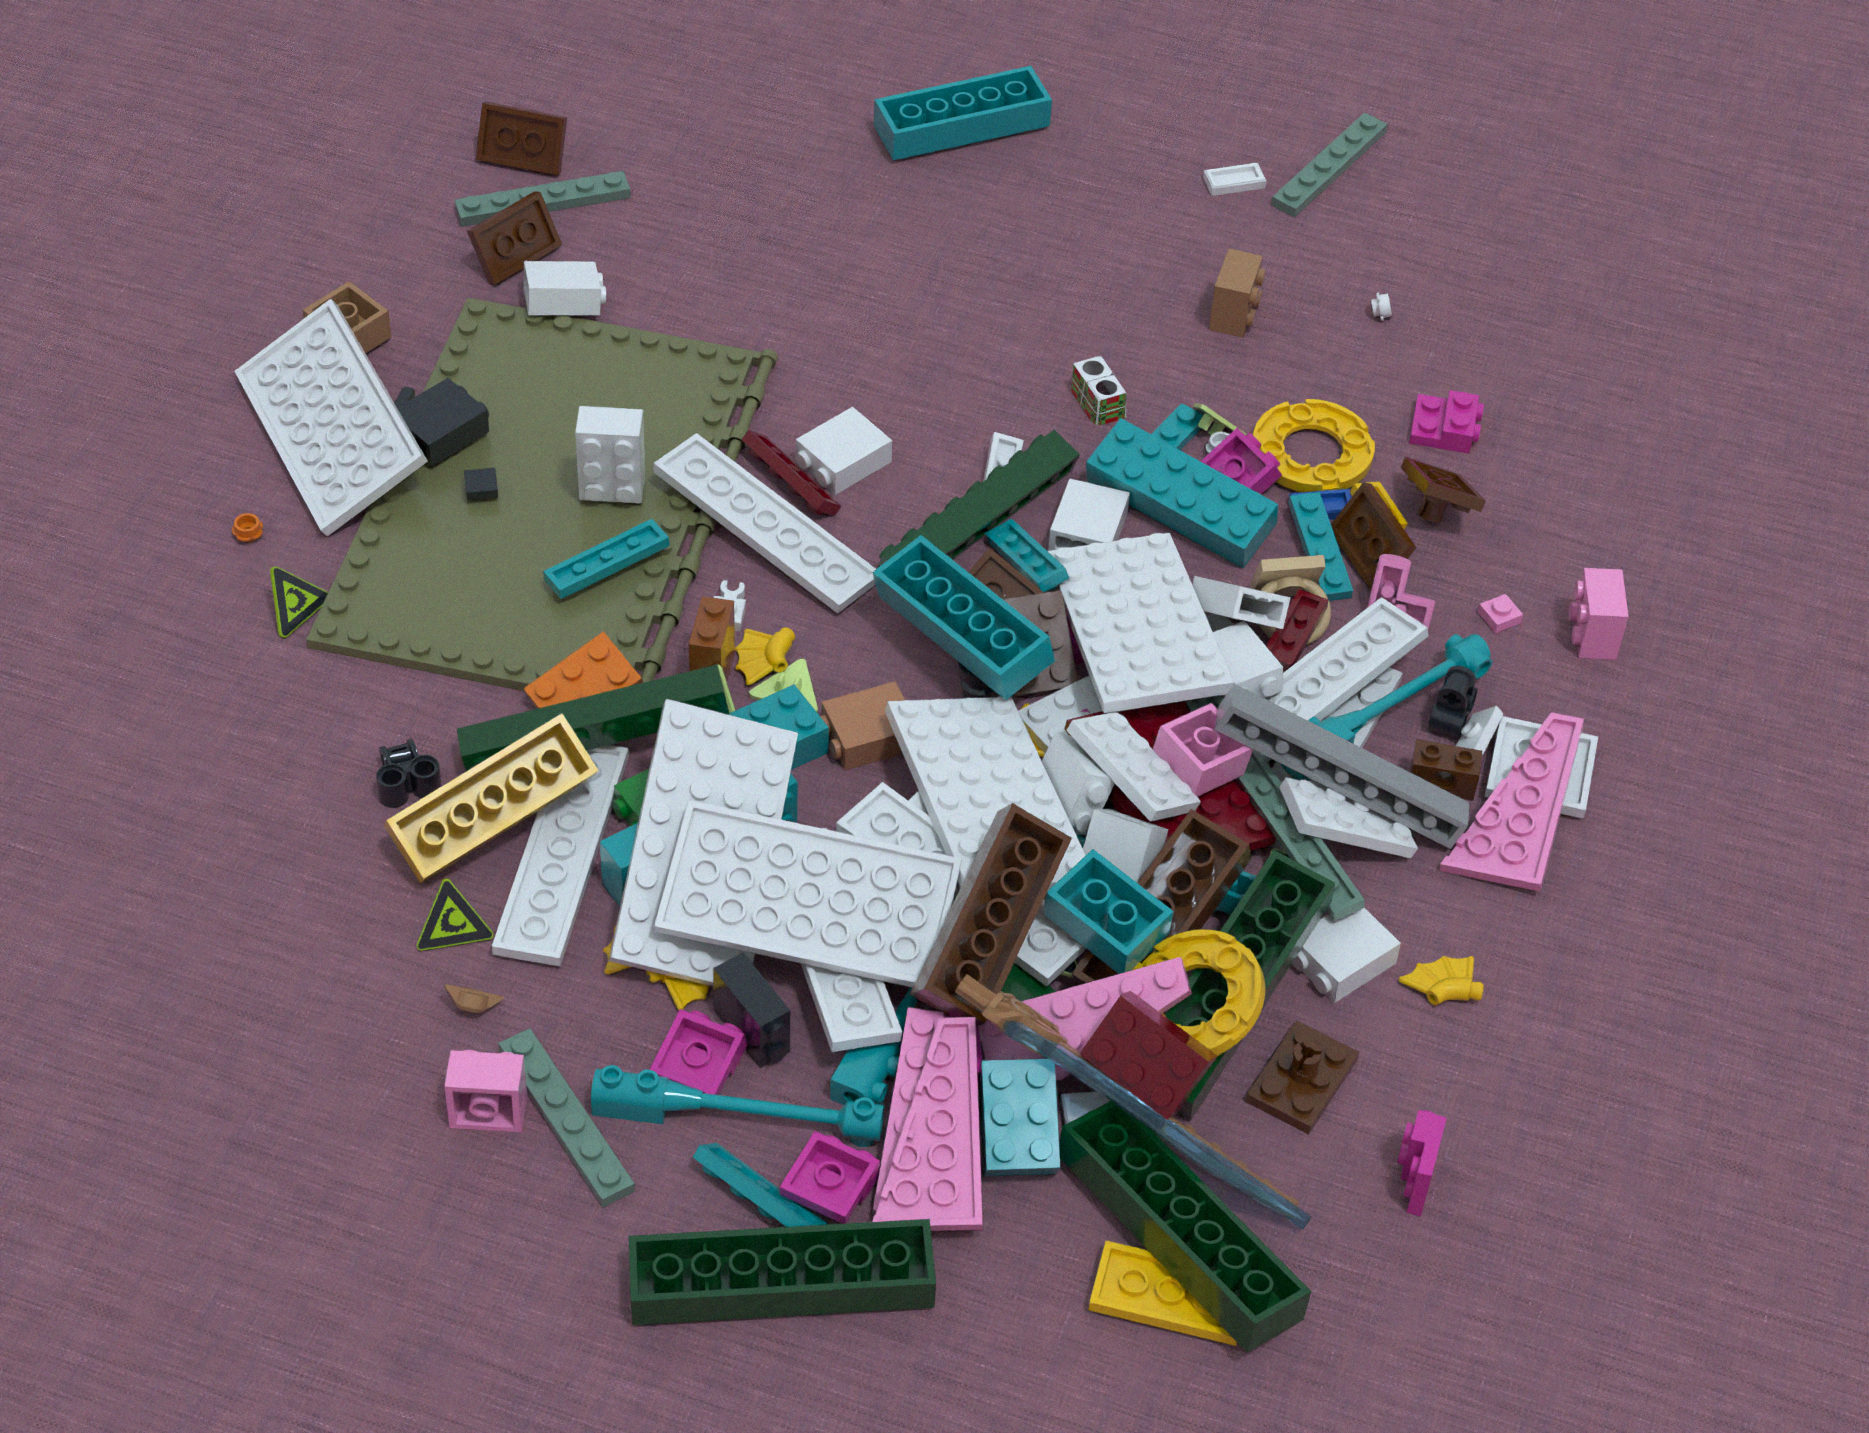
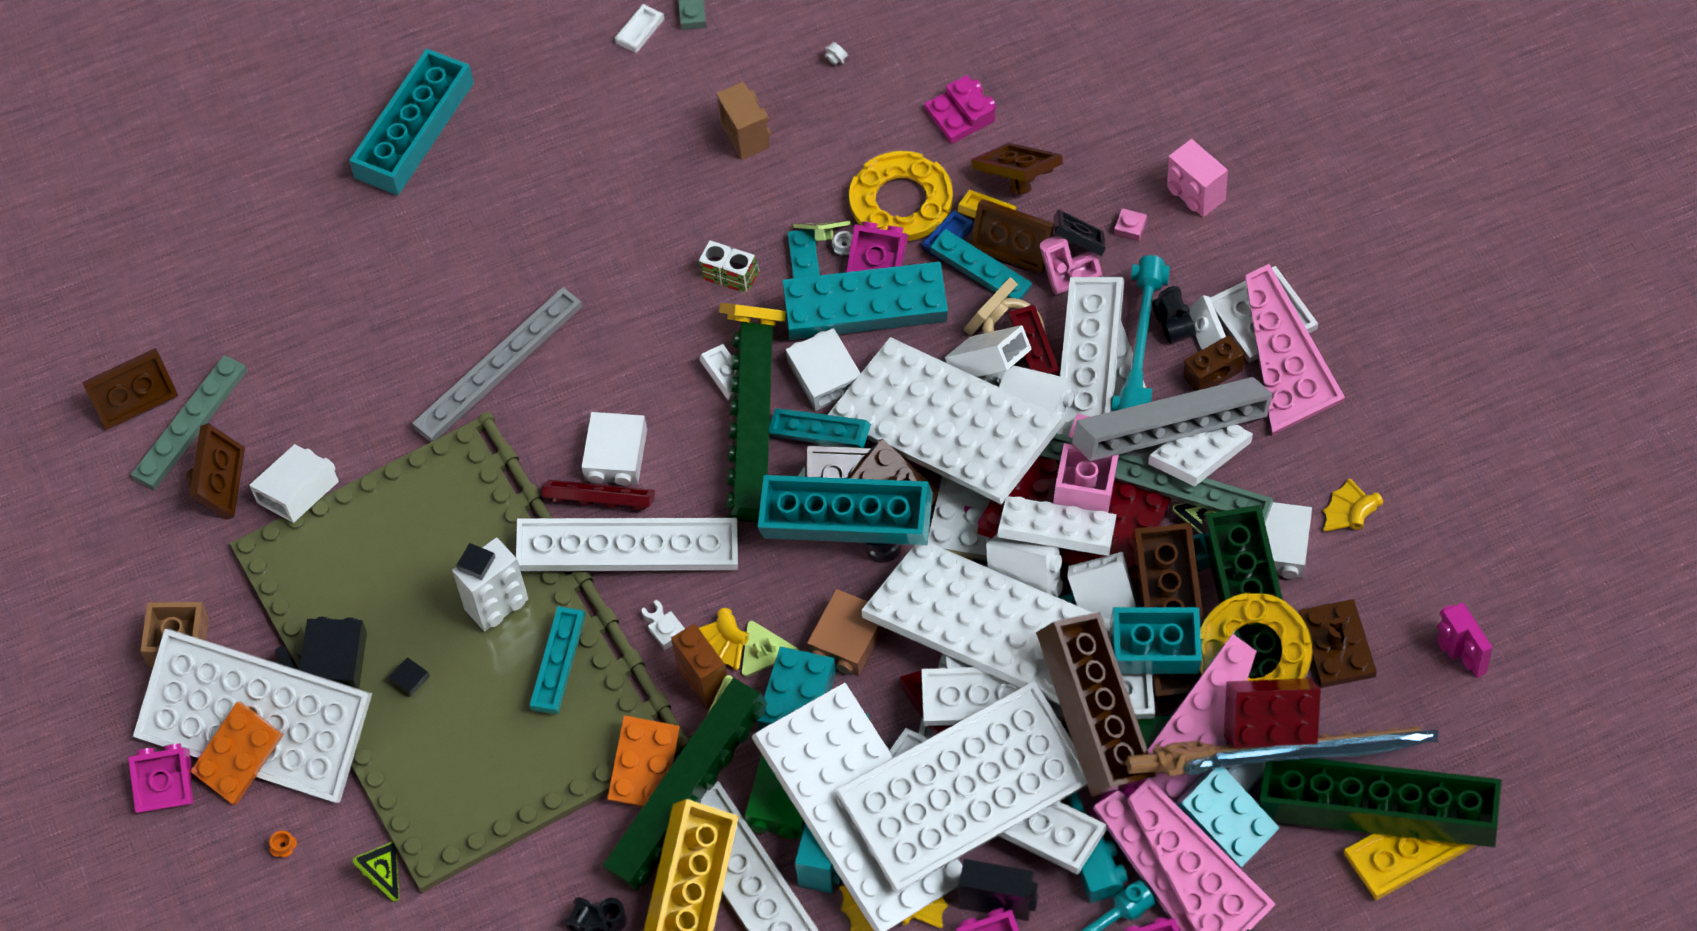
camera: 35 degrees left, 10 degrees up
none -> dark pink plate [128,743,194,813]
none -> orange plate [190,702,284,804]
none -> light grey plate [412,287,583,442]
none -> black tile [456,543,496,580]
none -> yellow plate [719,302,786,326]
none -> black tile [1053,209,1106,257]

